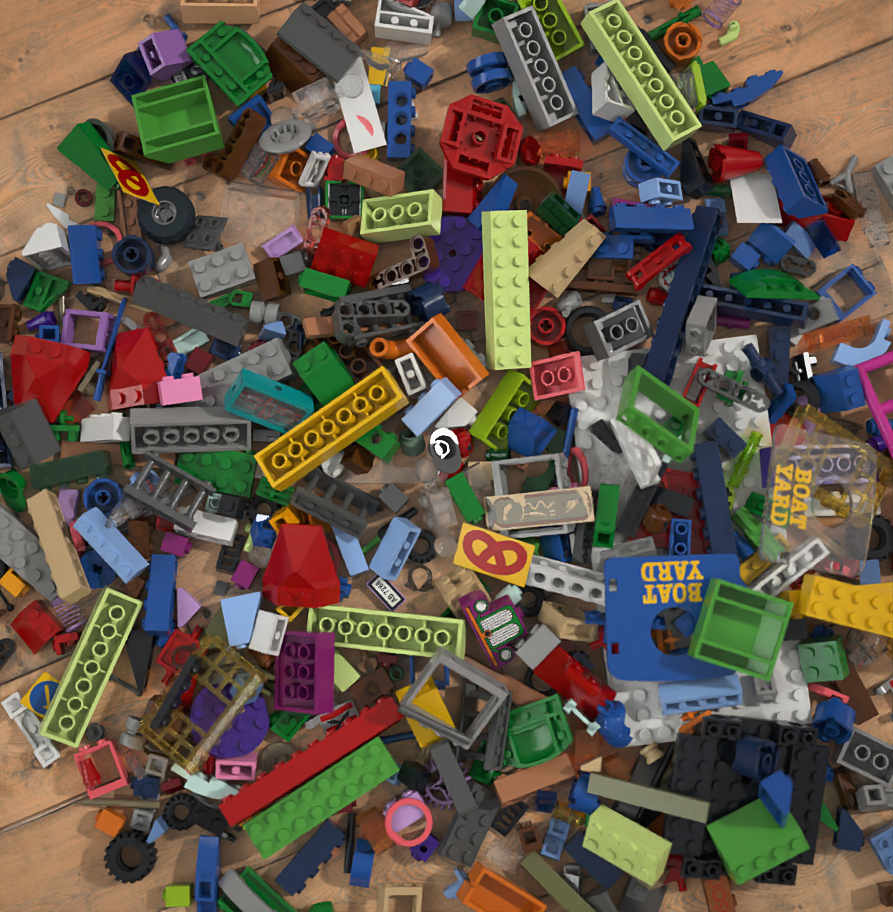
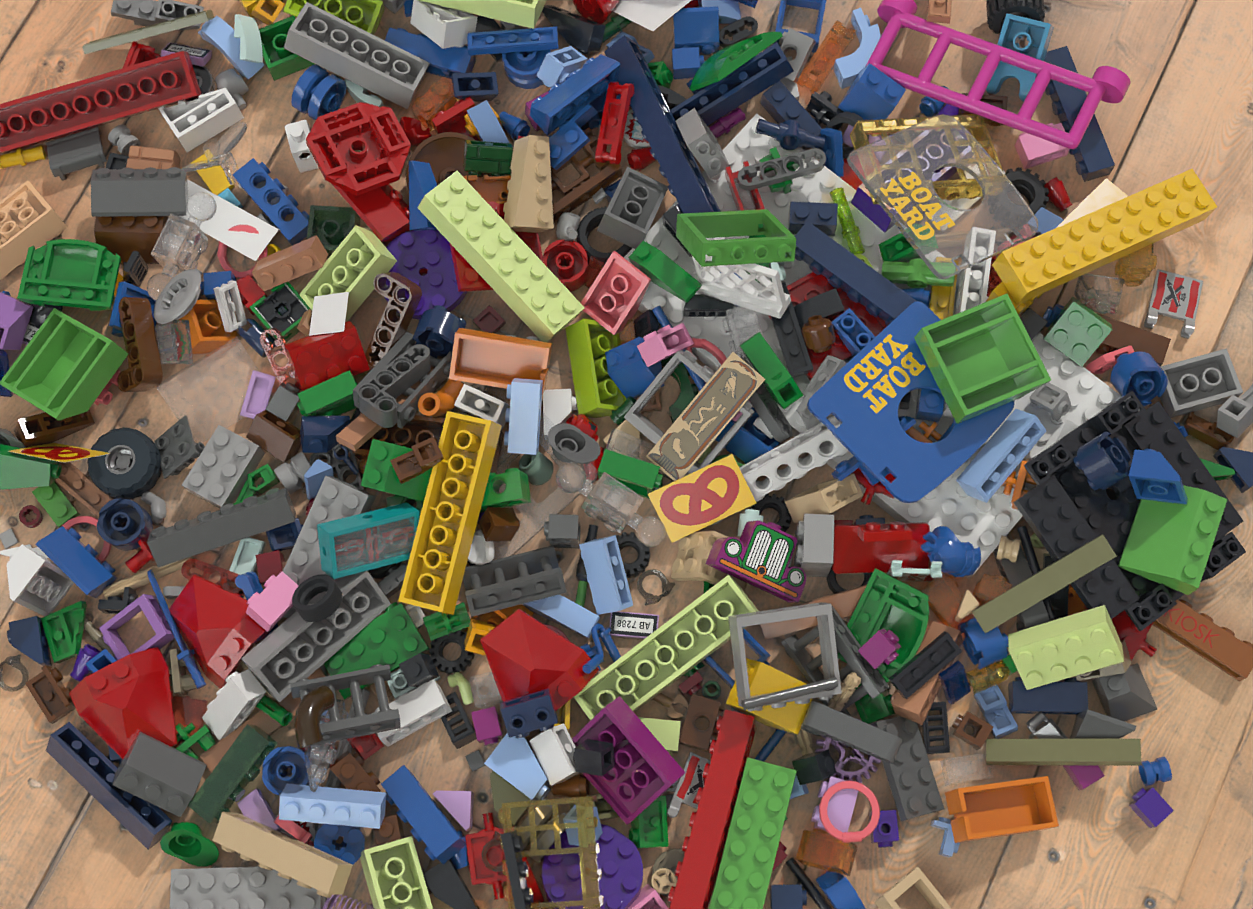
camera: 35 degrees left, 10 degrees down
magenta brick [160,531,193,557] -> none
blue window [250,514,277,549] -> none
blue brick [403,57,434,91] -> none
none -> white torso [285,120,319,173]
none -> black tyre [292,574,342,622]
none -> dark brown cylinder [294,685,335,748]
none -> dark blue slope [300,416,350,453]
none -> white sticker [309,292,349,336]
none -> reddish brown slope [390,437,444,484]
none -> dark blue slope [451,72,499,102]
none -> dark blue brick [500,688,558,738]
none -> black brick [573,739,615,776]
none -> blue piece [582,623,621,674]
none -> green slope [628,241,702,303]
none -> bright pink brick [637,323,694,367]
none -> tan wheel [651,868,677,894]
none -> tan axle [828,672,861,711]
none -> magenta brick [858,629,901,669]
none -> black plate [889,631,962,699]

